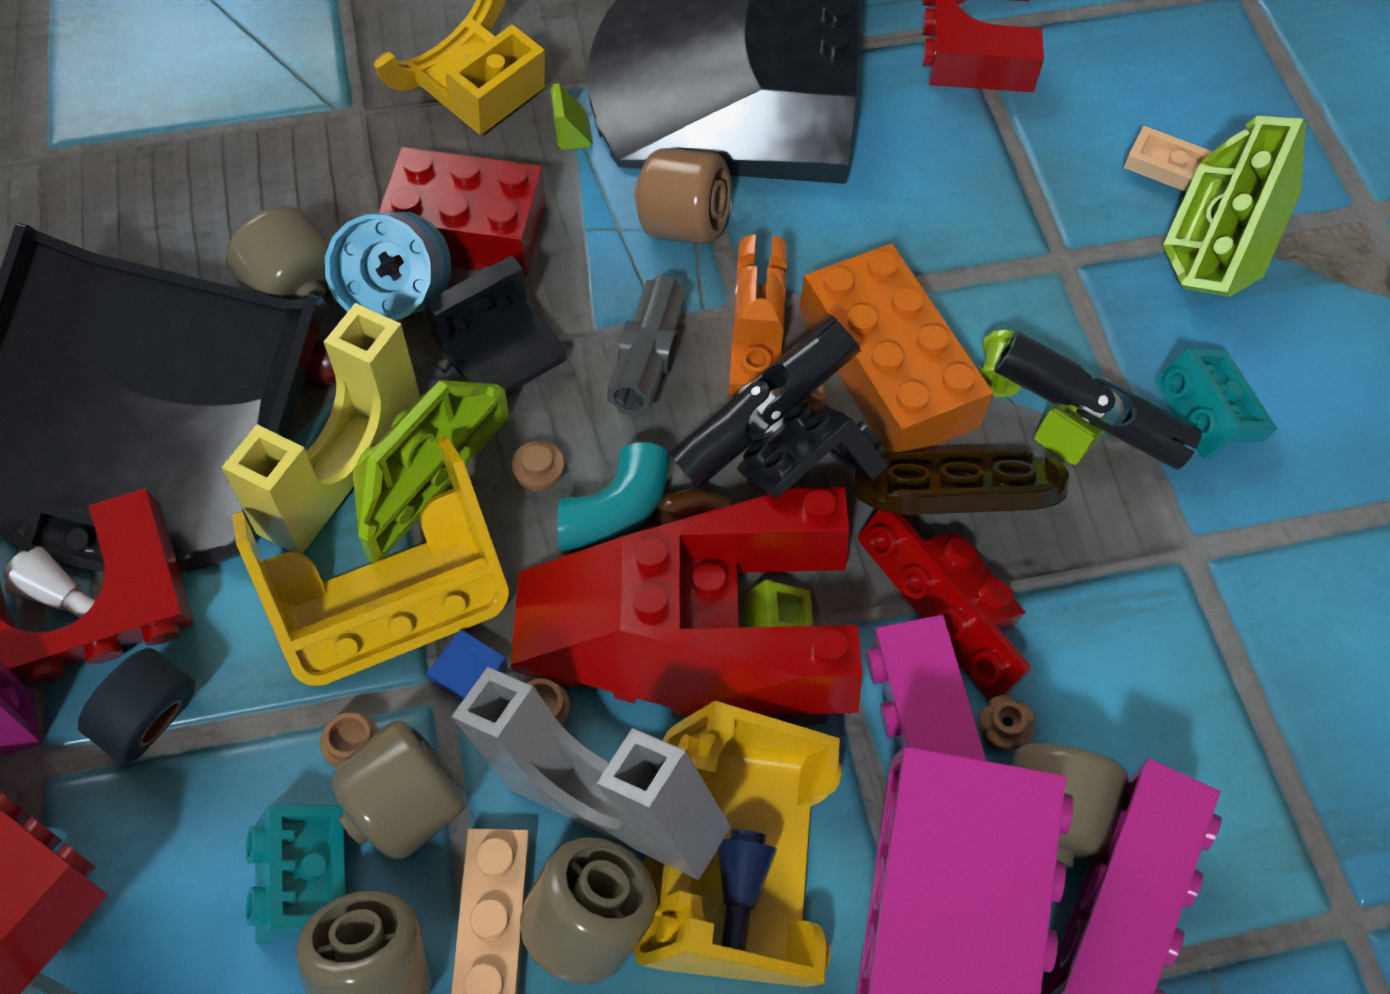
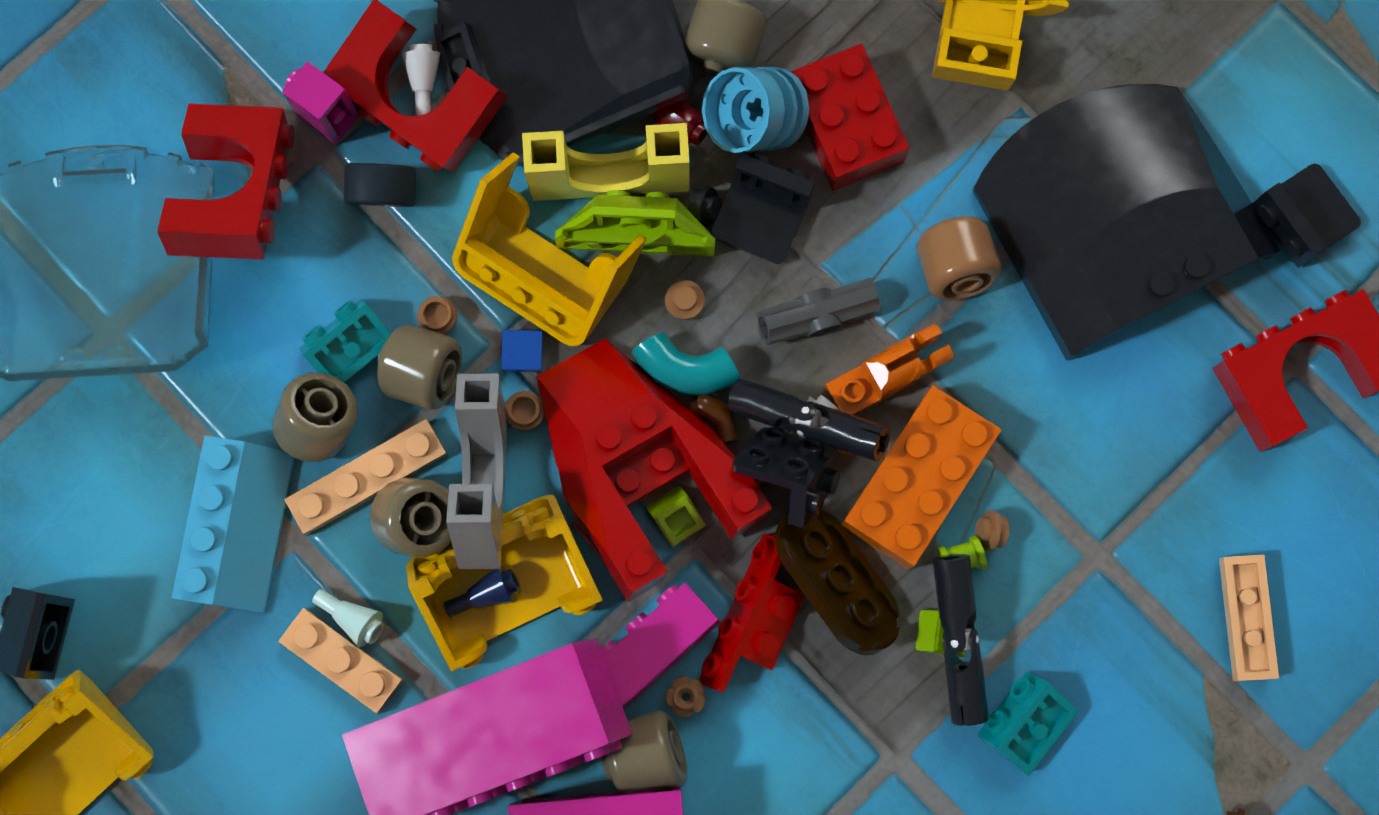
camera: 60 degrees right, 20 degrees up
lime slope [551,83,593,150] -> none
lime wedge [1163,115,1306,297] -> none
none -> medium nougat plate [975,510,1009,551]

